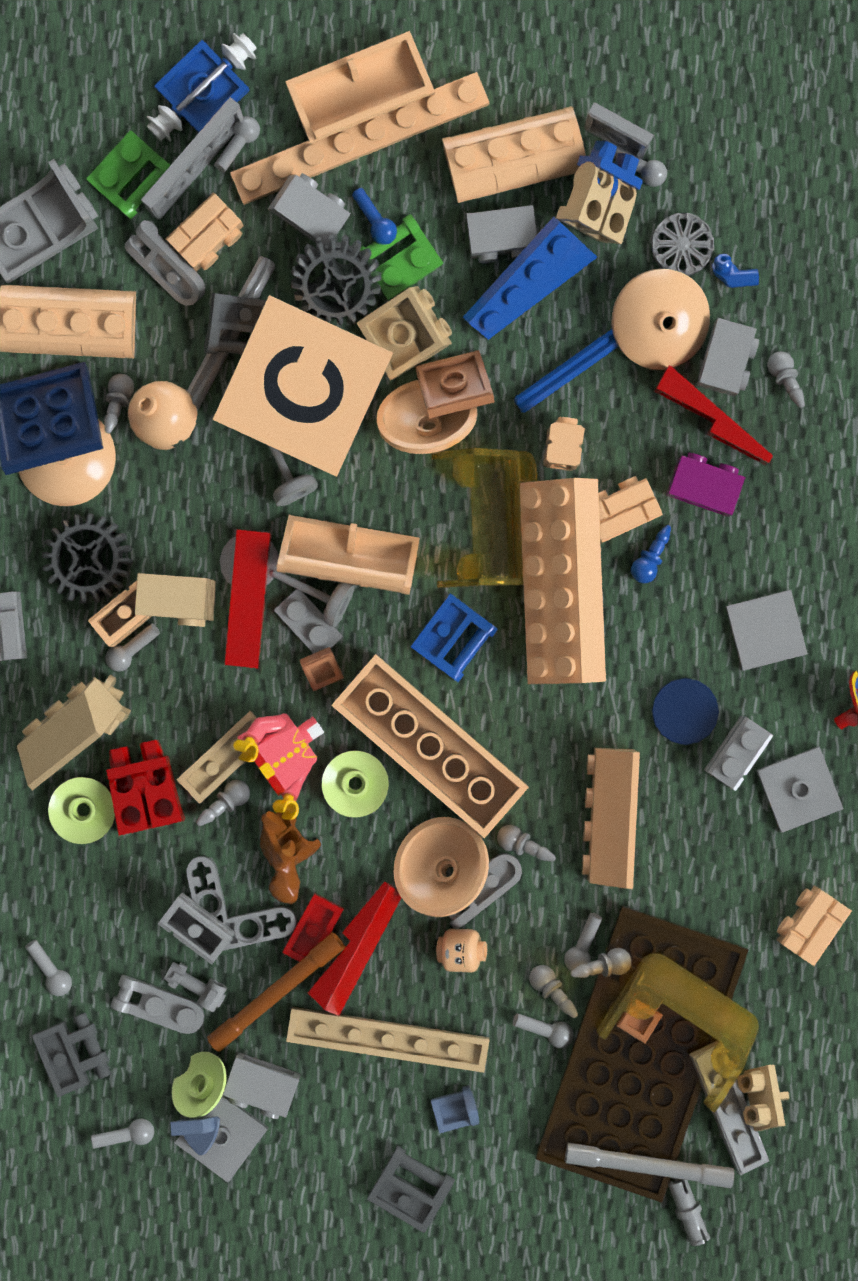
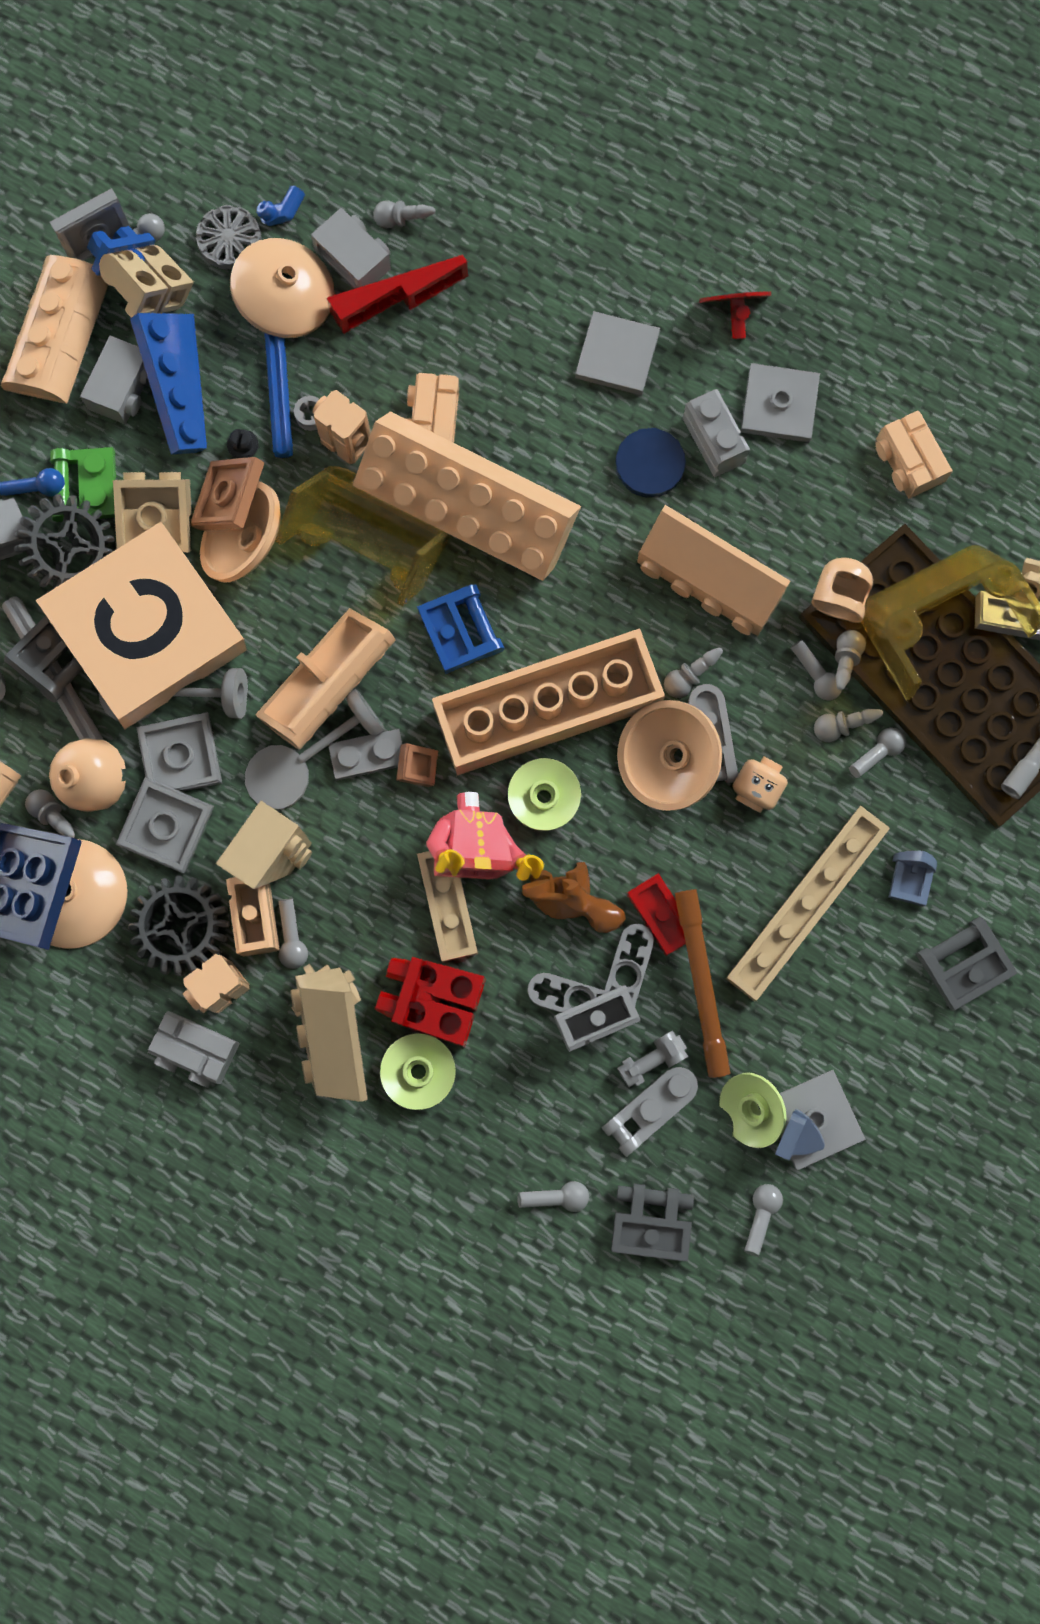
camera: 60 degrees left, 10 degrees down
light grey bar [196,780,250,826] -> none
light grey piece [223,1052,301,1119] -> none
red slope [225,529,272,669] -> none
red slope [308,882,401,1016] -> none
nougat tile [616,996,663,1044] -> none
blue bar [631,525,671,583] -> none
magenta piece [666,452,746,517] -> none
none -> light grey tile [116,777,214,874]
none -> light grey tile [136,712,222,792]
none -> light nougat brick [183,954,250,1014]
none -> black piece [227,429,258,459]
none -> light grey bush [294,396,319,431]
none -> light nougat helmet [811,558,873,623]

